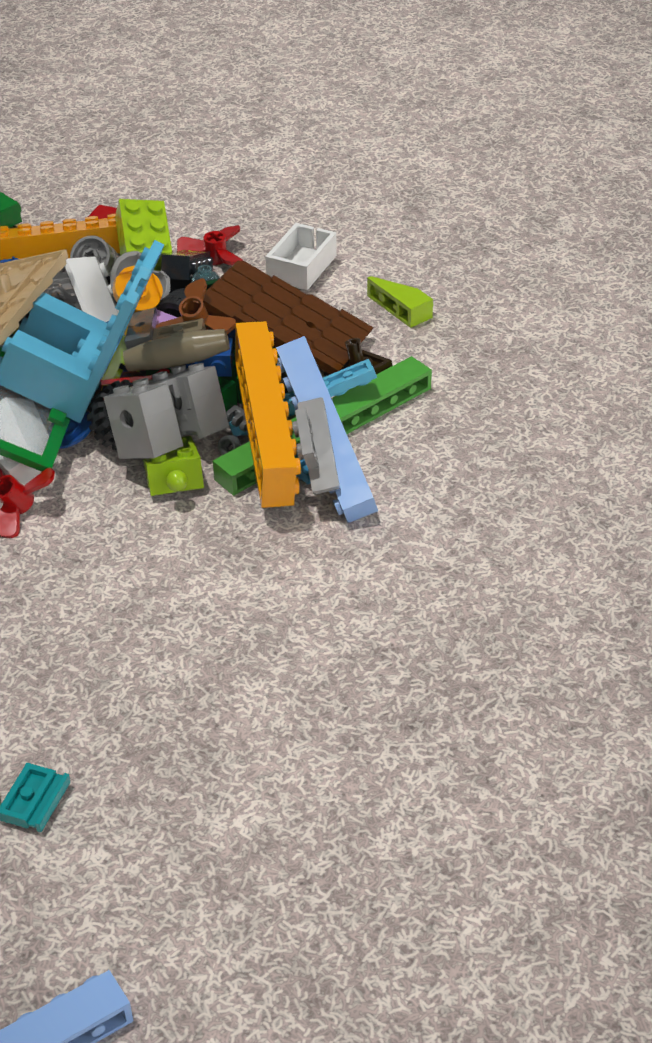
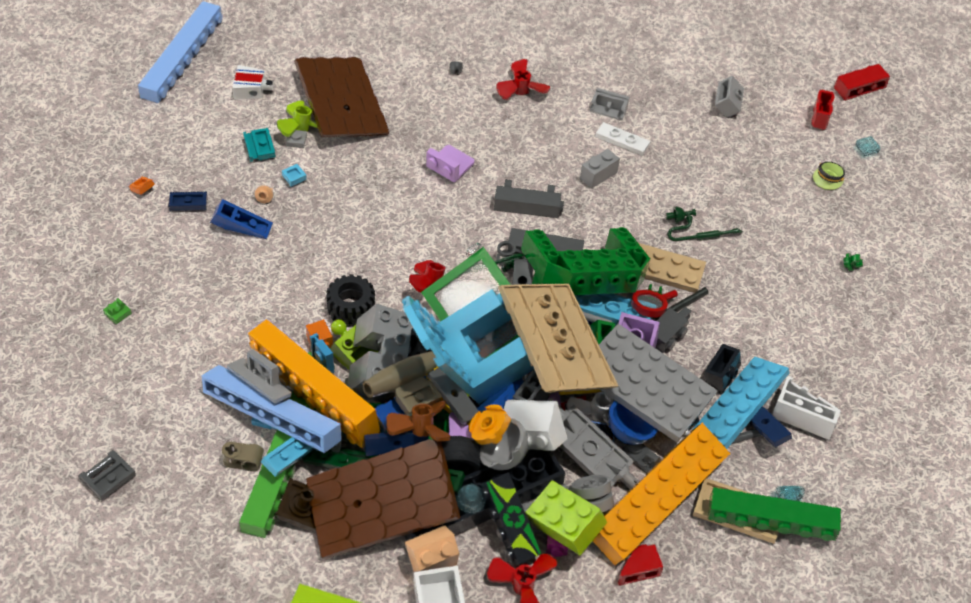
camera: 140 degrees right, 10 degrees up
none -> dark grey plate [78,450,136,501]
none -> bright green tile [103,298,132,324]
none -> orange tile [129,176,155,195]
none -> dark blue plate [169,191,208,211]
none -> blue slope [210,199,273,239]
none -> dark tan piece [222,441,264,471]
none -> light nougat plate [255,185,273,203]
none -> medium azure plate [282,164,307,187]
none -> orange brick [306,319,333,348]
none -> dark azure plate [310,333,335,375]
none -> black tyre [326,274,375,326]
none -> light nougat slope [405,525,459,572]

